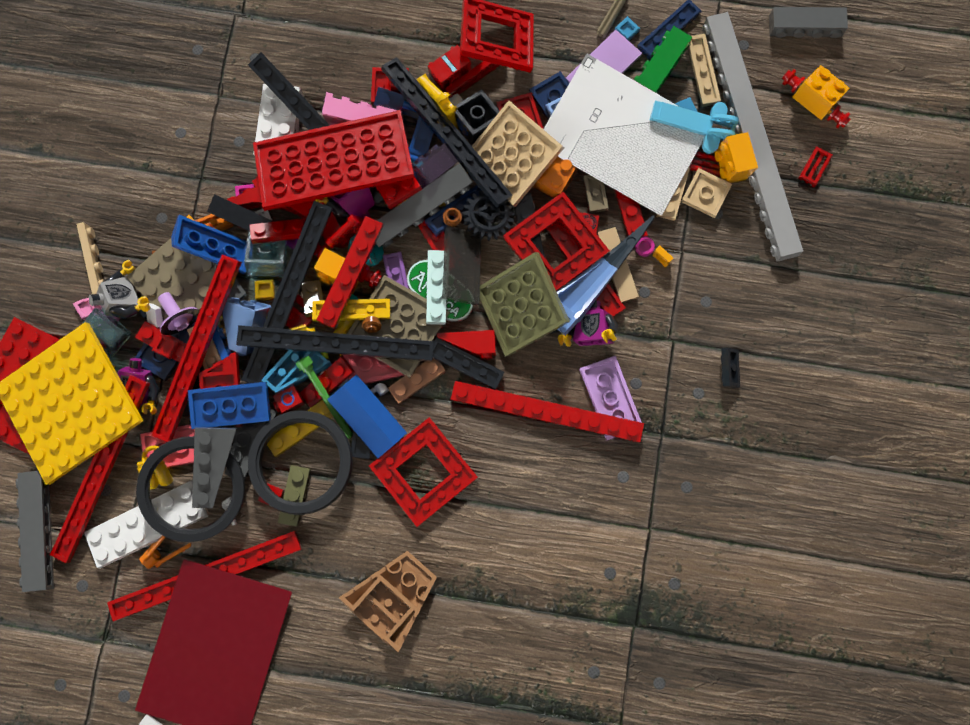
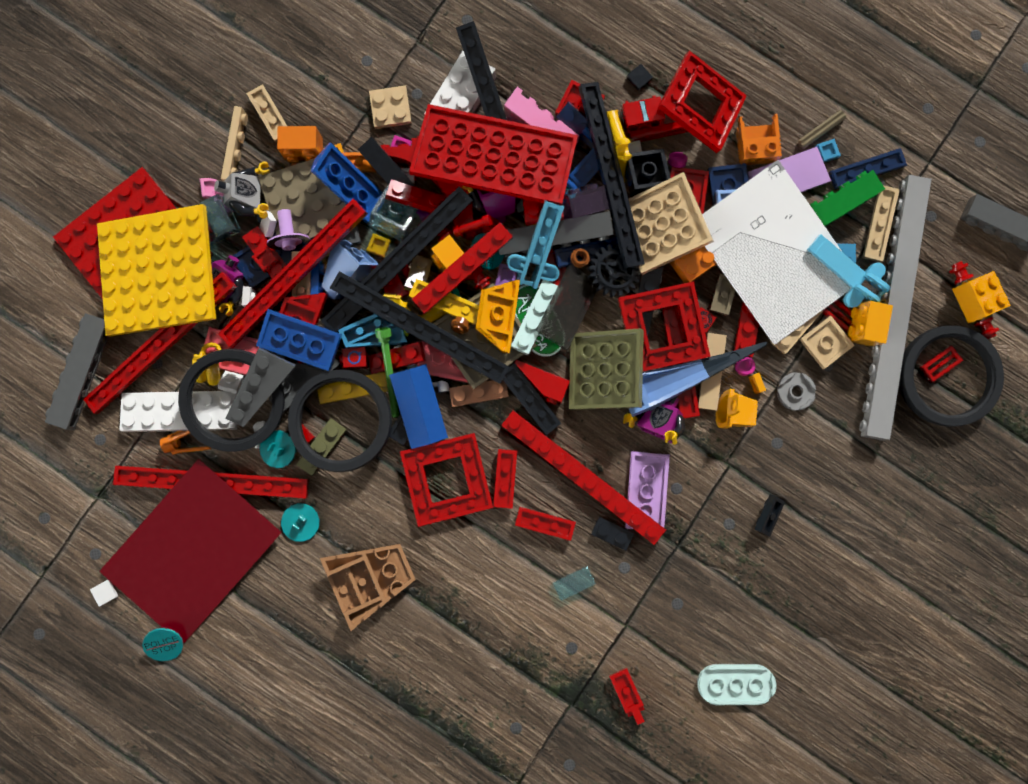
camera: 20 degrees right, 5 degrees up
none -> white plate [218,370,244,394]
none -> white plate [241,286,257,307]
none -> tan plate [246,84,287,143]
none -> teal piece [260,430,296,468]
none -> orange brick [277,126,323,163]
none -> teal piece [281,503,320,542]
none -> tan plate [369,85,412,129]
none -> light orange wing [476,280,520,354]
none -> red plate [493,449,517,509]
none -> medium azure piece [507,201,564,289]
none -> red plate [515,507,576,541]
none -> clear light blue tile [553,566,596,601]
none -> black plate [591,517,634,551]
none -> red hinge [609,668,645,725]
none -> black tile [626,64,653,91]
none -> dark pink tile [668,152,688,168]
none -> light aqua tile [697,664,776,705]
none -> light orange container [715,389,758,429]
none -> orange piece [736,114,782,165]
none -> light grey tile [777,373,816,411]
none -> black tyre [899,326,1004,427]

